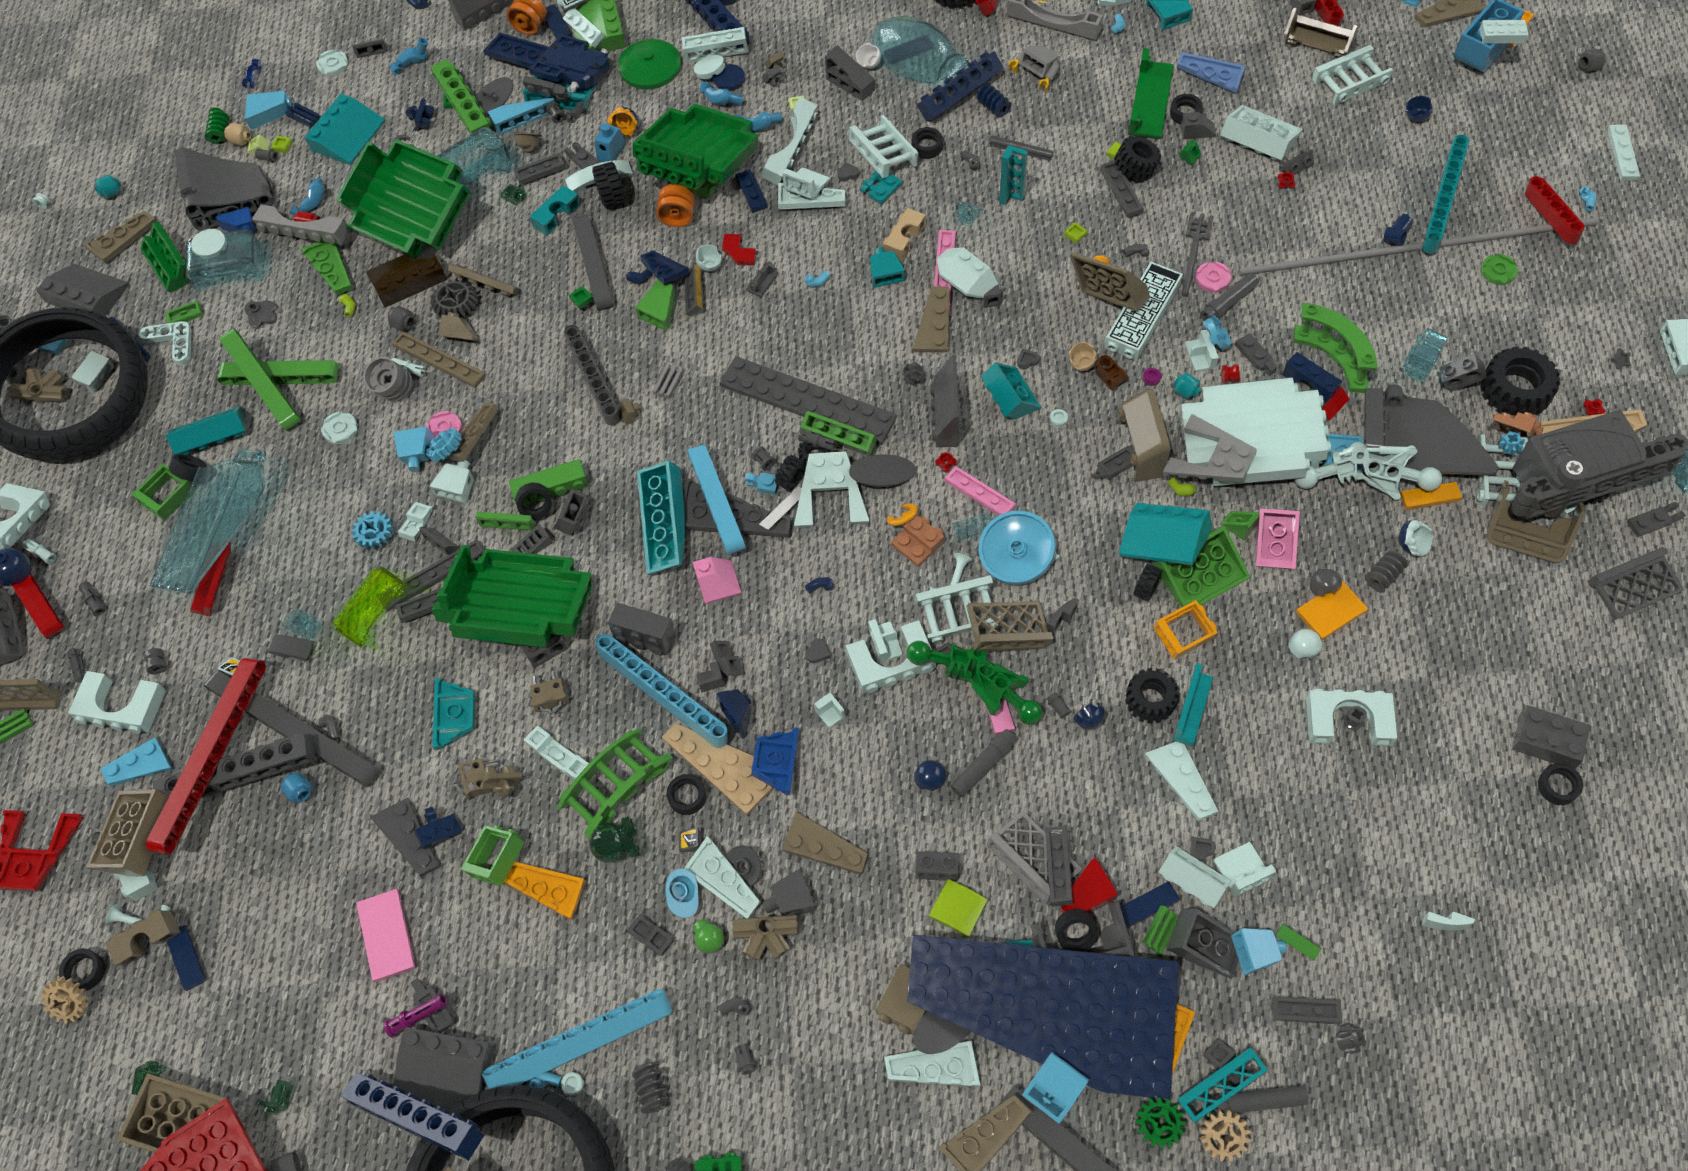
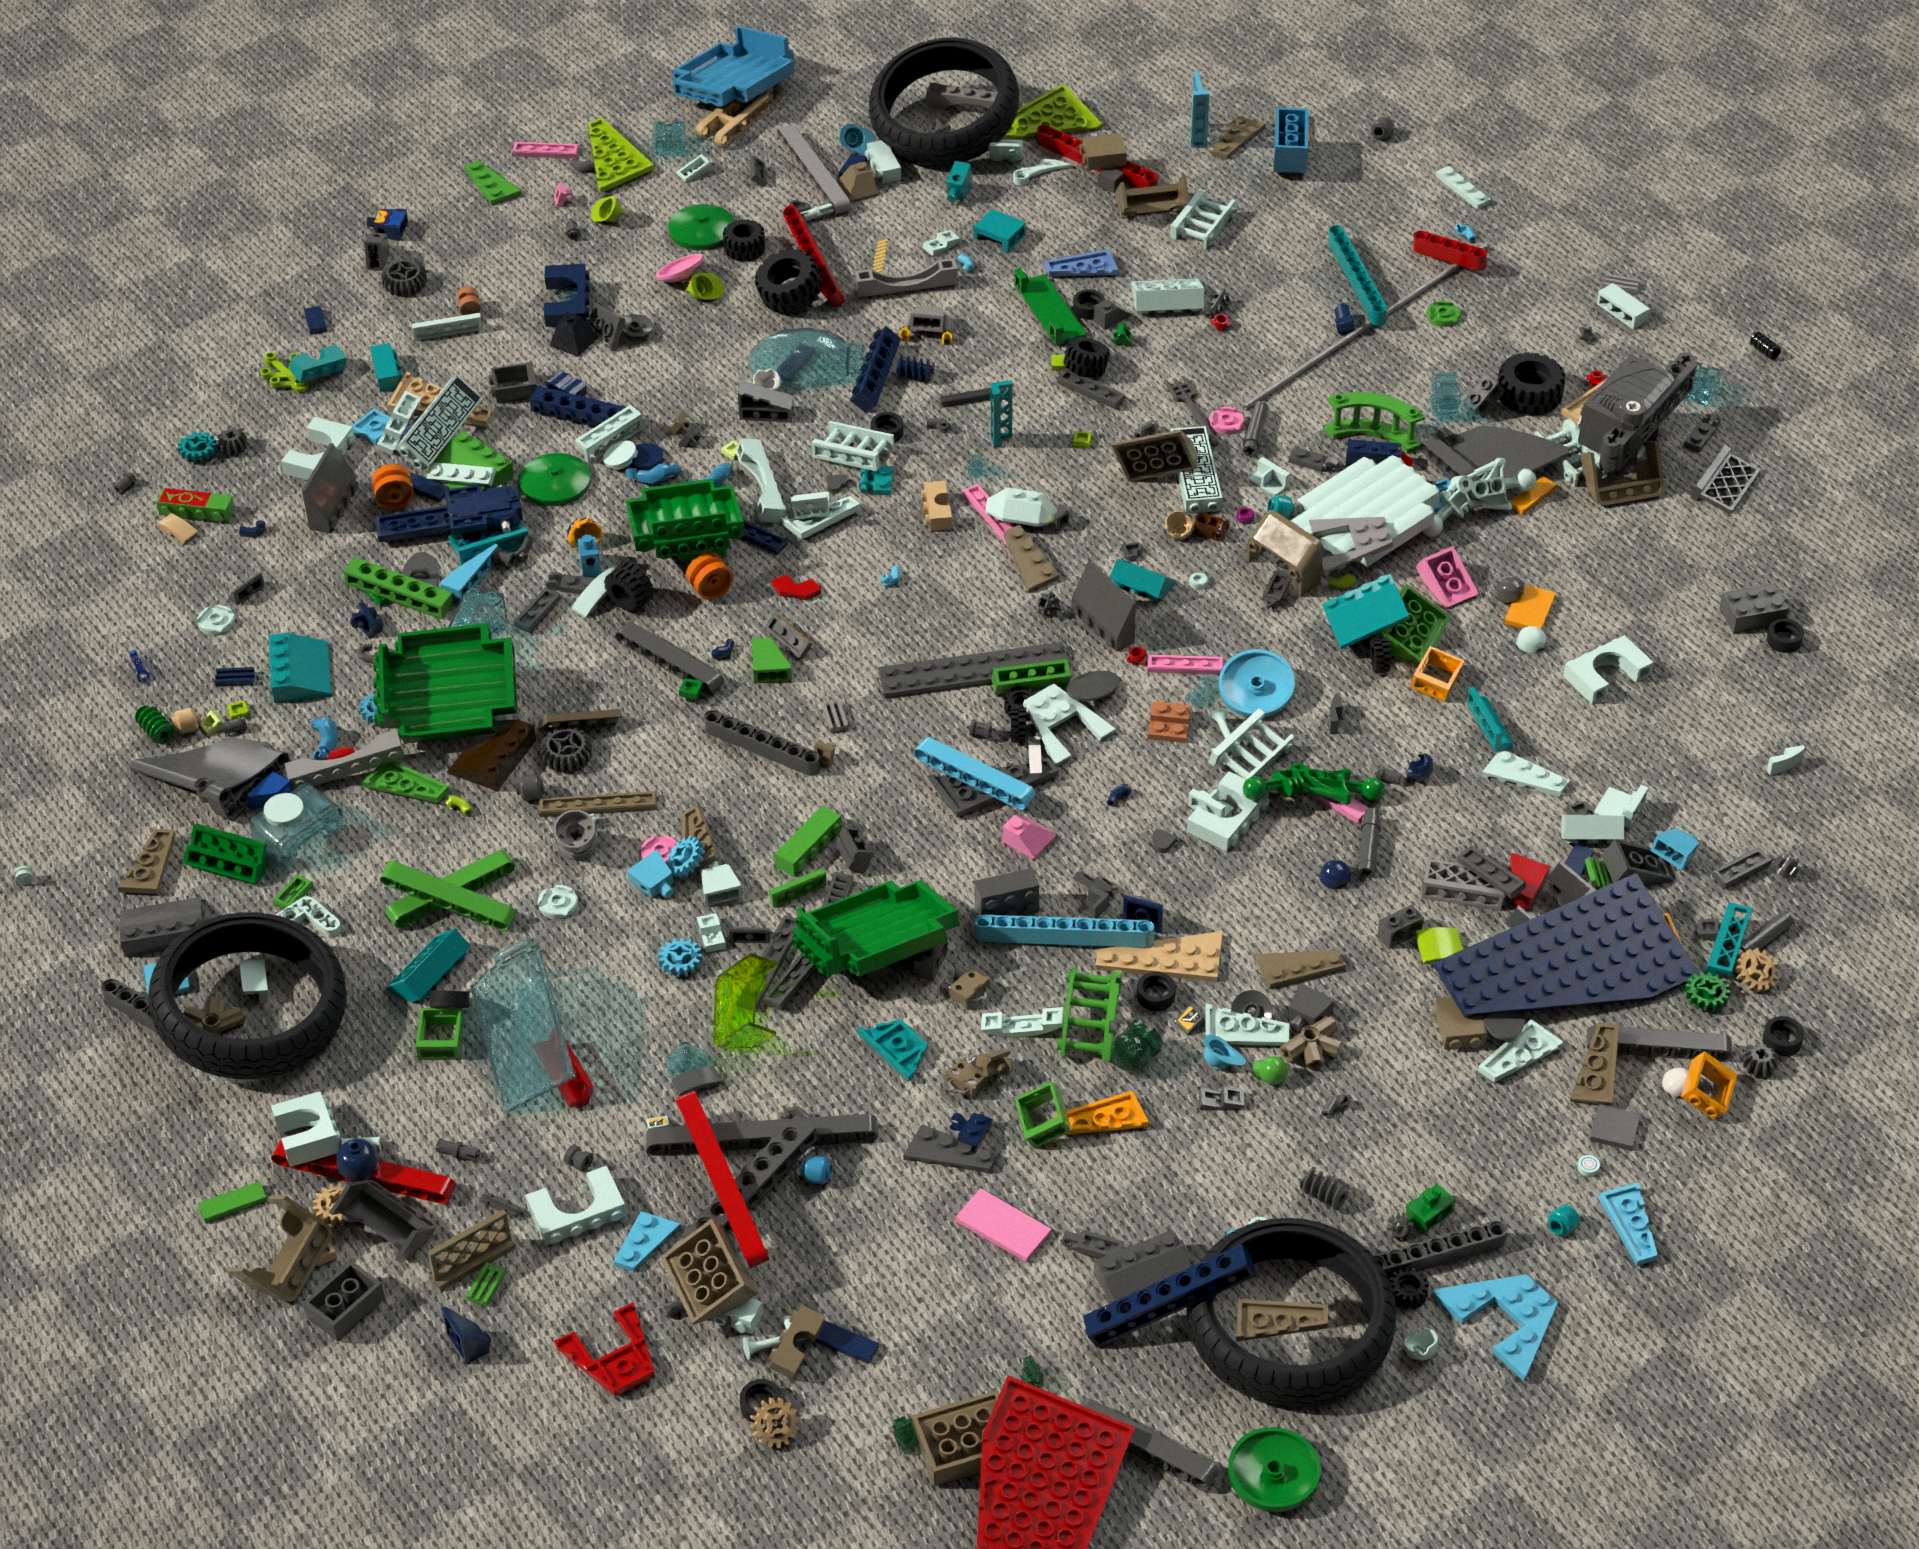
camera: 40 degrees left, 15 degrees down
teal head [94,175,122,199] -> none
dark grey plate [244,300,278,329] -> none
medium azure slope [245,91,292,129] -> none
magenta pin [383,994,448,1038] -> none
dark azure arm [390,37,428,75] -> none
dark tan slope [439,312,479,341] -> none
medium azure beam [482,989,672,1089] -> none
clear green bracket [500,183,526,206] -> none
dark tan piece [509,131,542,152] -> none
black tyre [515,482,552,520] -> none
dark grey hinge [522,76,569,101] -> none
teal arch [529,185,581,236] -> none
teal slope [637,460,685,575] -> none
dark blue wing [641,250,689,285] -> none
light aqua hair [696,244,722,272] -> none
dark grey pin [734,1044,755,1075] -> none
medium azure plate [745,473,777,494] -> none
dark grey hinge [746,261,779,297] -> none
blue wing [751,727,799,796] -> none
dark grey pin [798,430,837,451] -> none
light aqua panel [814,693,845,728] -> none
teal torso [870,247,905,288] -> none
light orange head [887,503,918,526] -> none
dark tan fence [966,601,1053,651] -> none
medium azure slope [1022,1052,1089,1123] -> none
black tyre [1055,909,1098,952] -> none
black tyre [1125,668,1179,724] -> none
medium azure plate [1203,315,1232,351] -> none
bright green slope [1220,511,1260,541] -> none
red wheel [1221,364,1240,383] -> none
bright green slope [1275,924,1322,960] -> none
dark grey bush [1344,706,1367,730] -> none
dark grey piece [1366,551,1409,593] -> none
light aqua hair [1398,520,1434,556] -> none
dark blue hair [1406,96,1433,122] -> none
light aqua piece [1480,20,1528,43] -> none
nougat plate [1493,412,1543,439] -> none
medium azure gear [1499,431,1525,456] -> none

